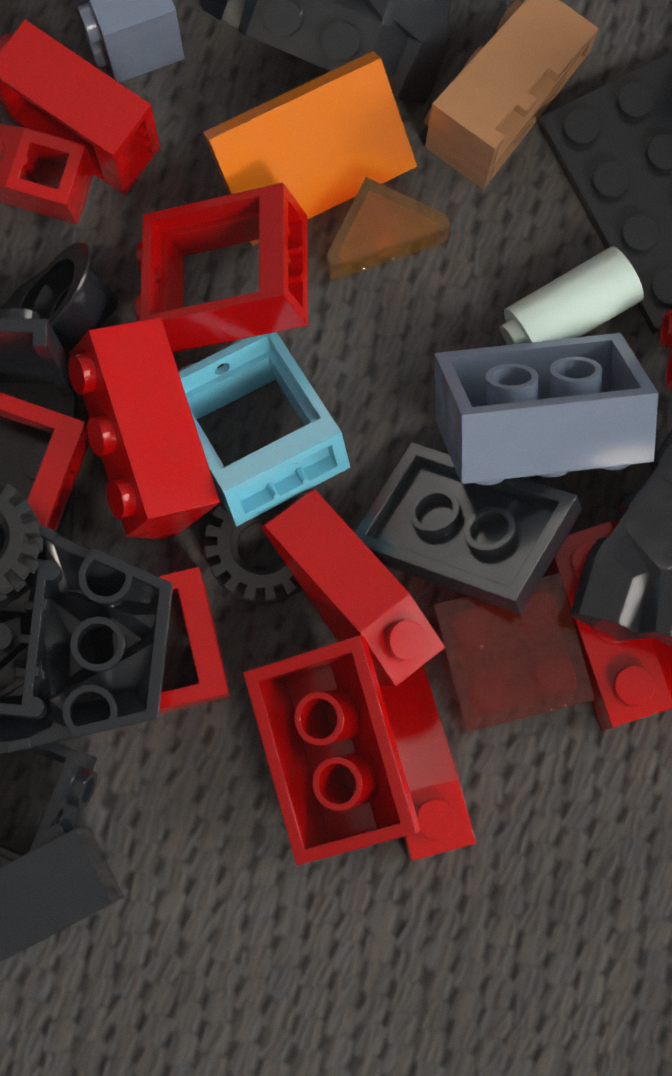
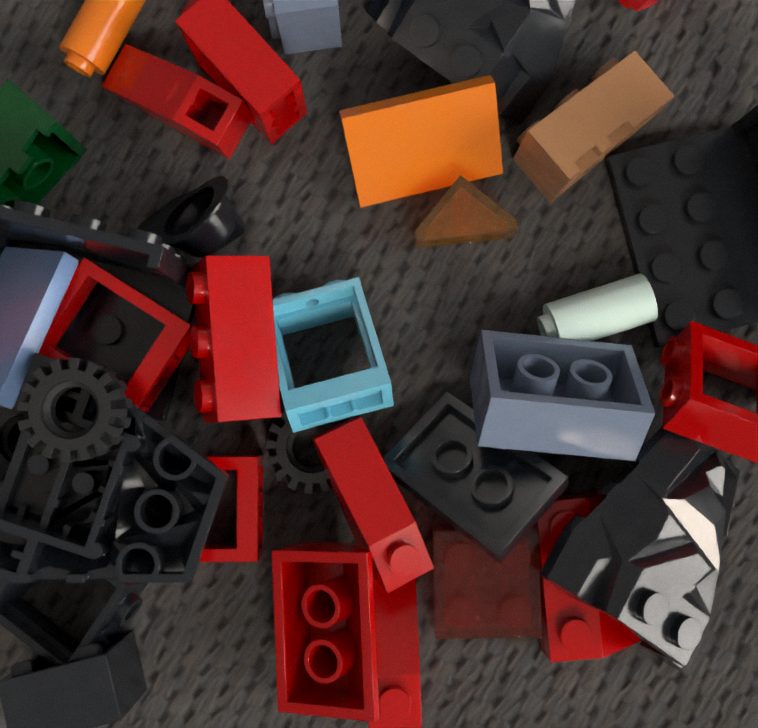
camera: 15 degrees right, 5 degrees up
red window [135,183,308,353] -> none

